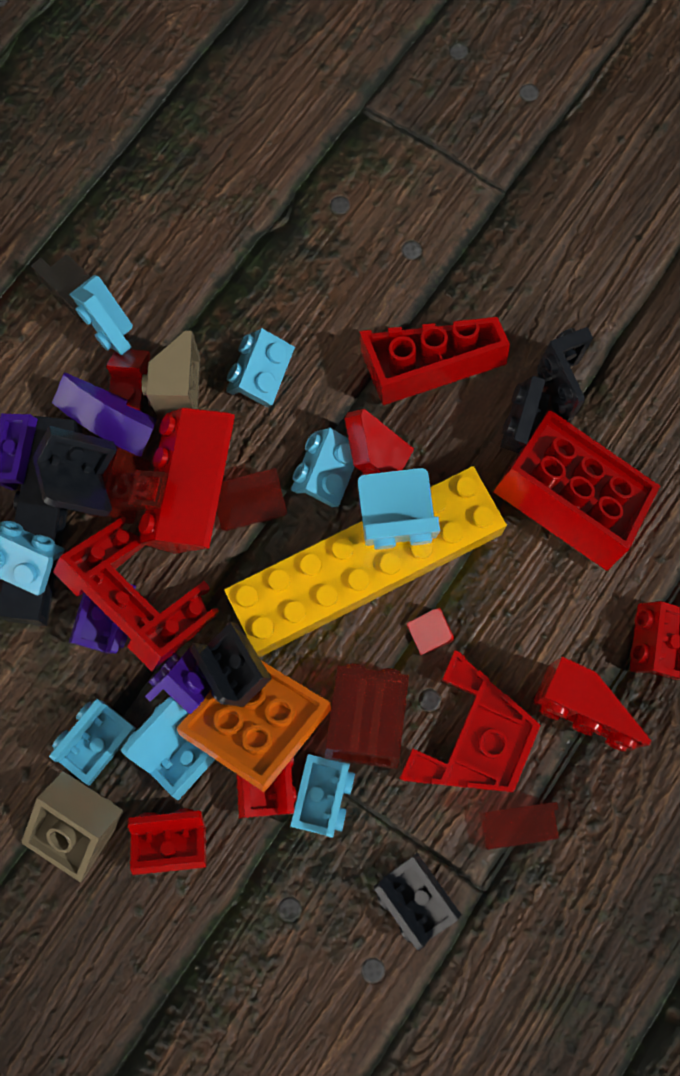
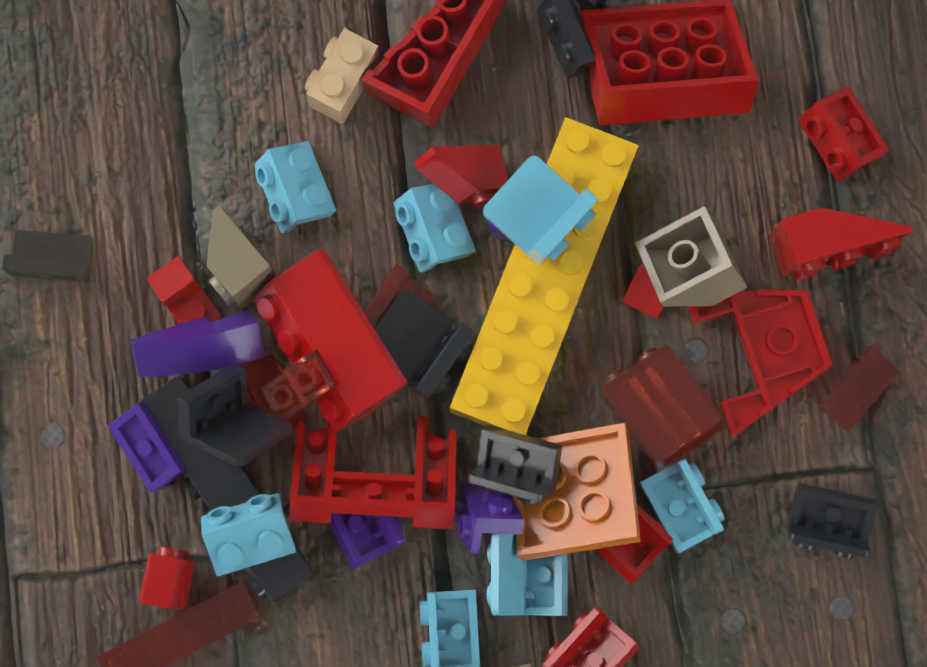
camera: 45 degrees left, 5 degrees up
medium azure bracket [70,275,133,355] -> none
none -> tan brick [304,28,380,125]
none -> black bracket [374,289,475,397]
none -> dark tan slope [635,206,748,307]

